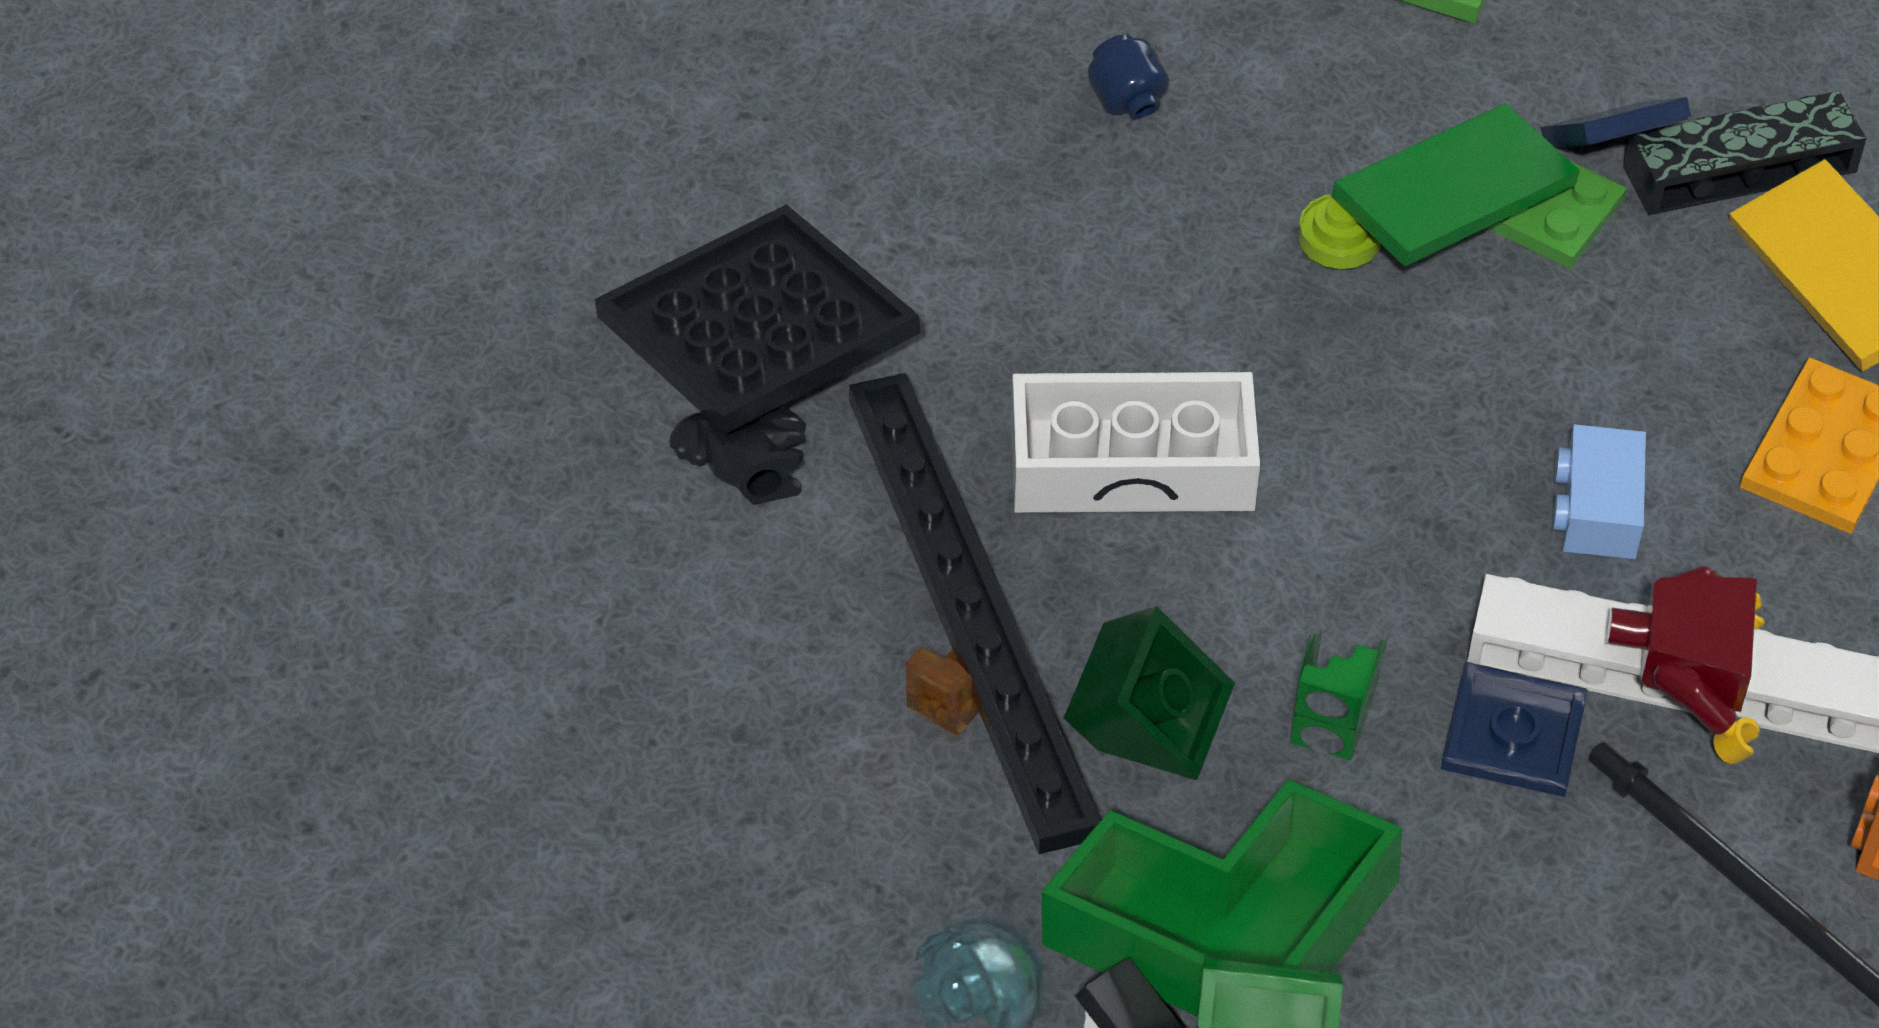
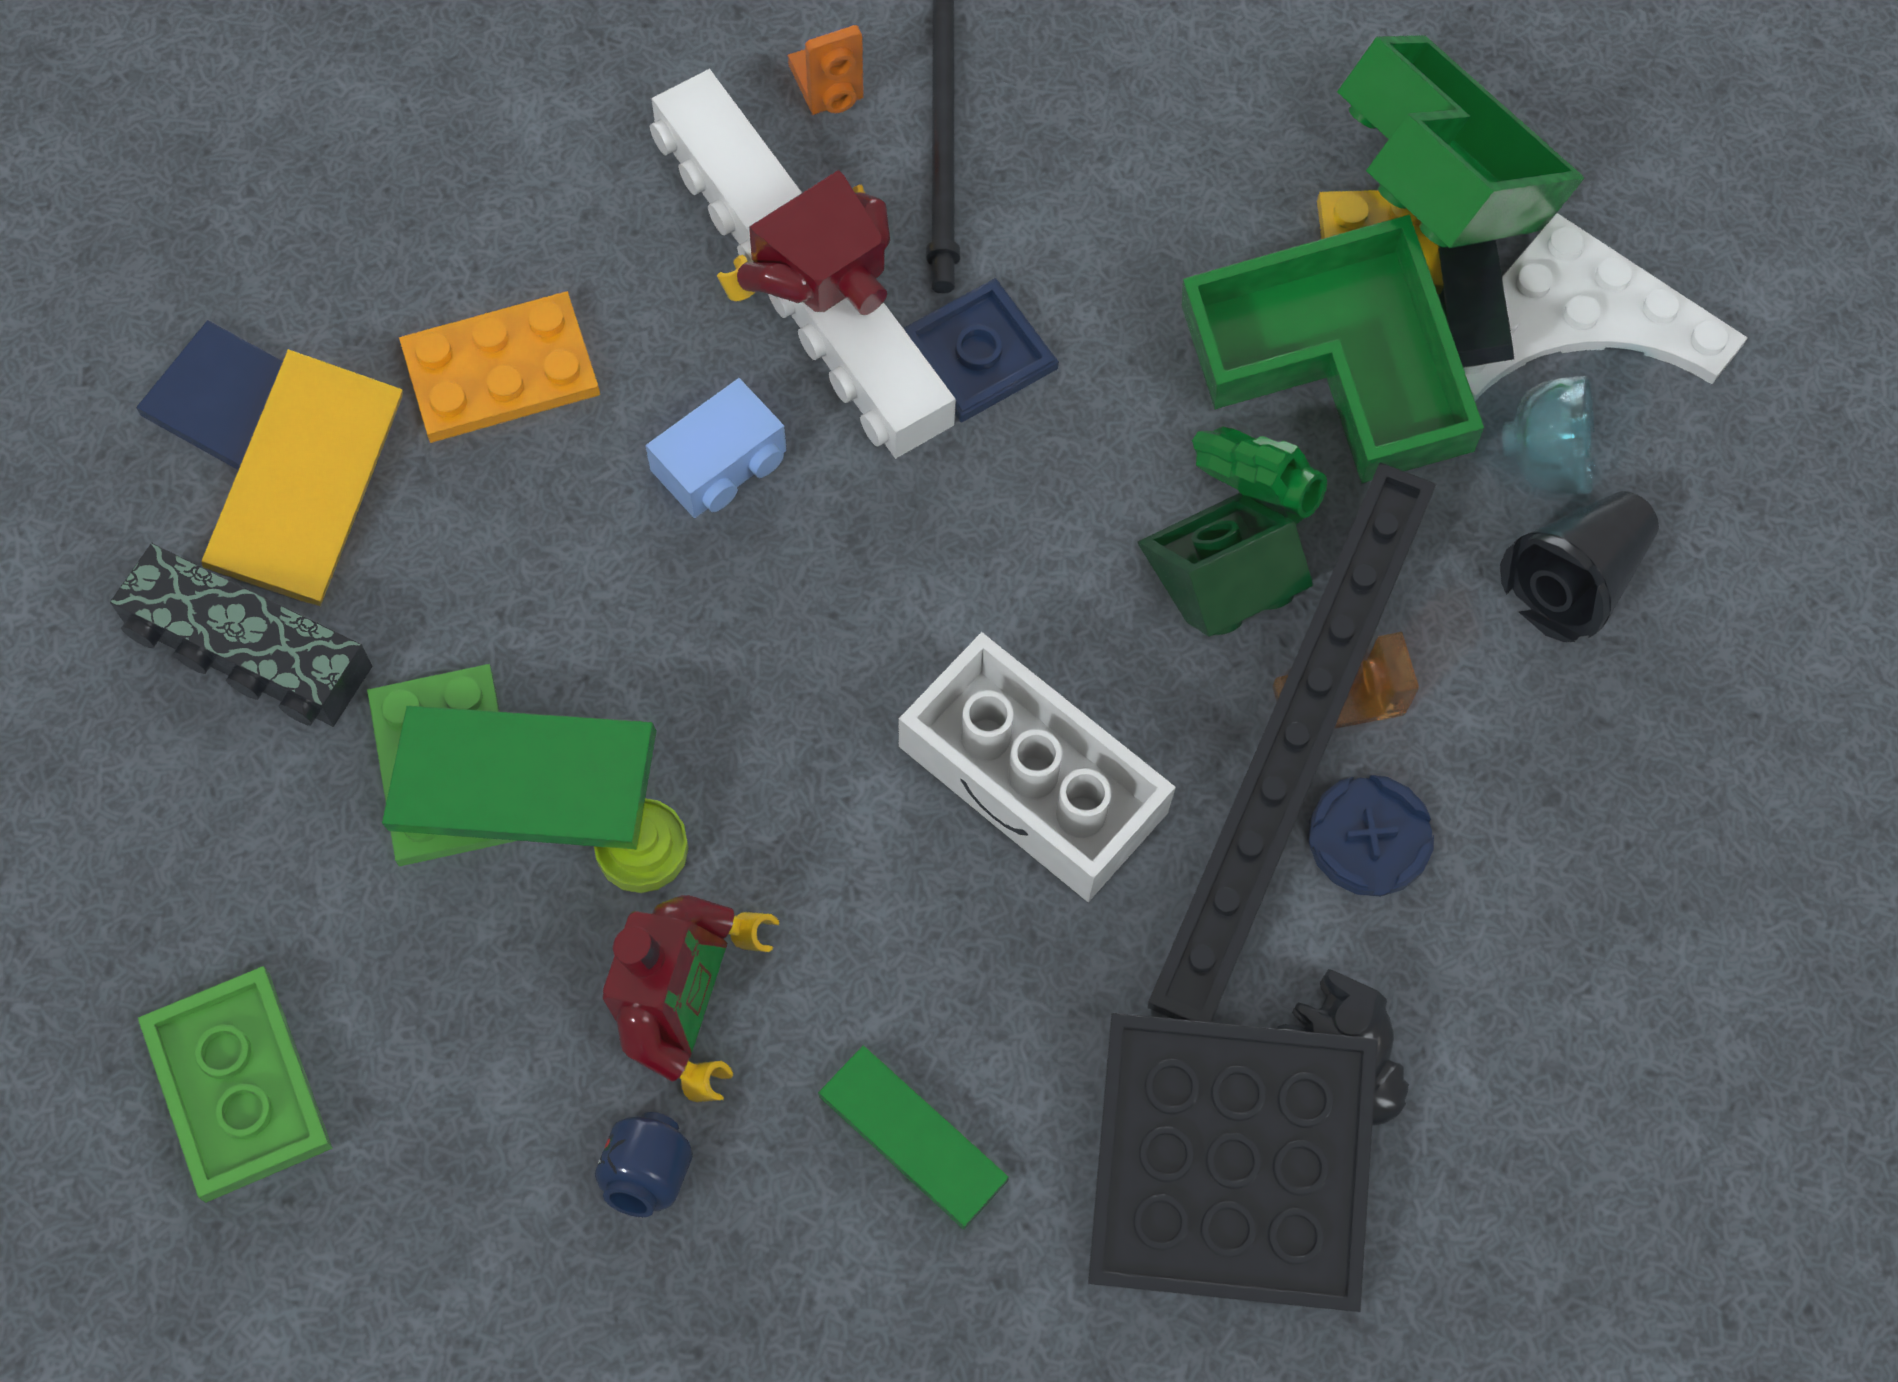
camera: 140 degrees left, 15 degrees up
green piece [1290,630,1388,760] -> none
dark blue tile [1541,97,1691,148] -> none
none -> dark red torso [603,895,779,1102]
none -> green tile [818,1045,1009,1230]
none -> green rock [1192,426,1327,524]
none -> dark blue tile [1308,775,1434,897]
none -> black cone [1500,491,1659,642]

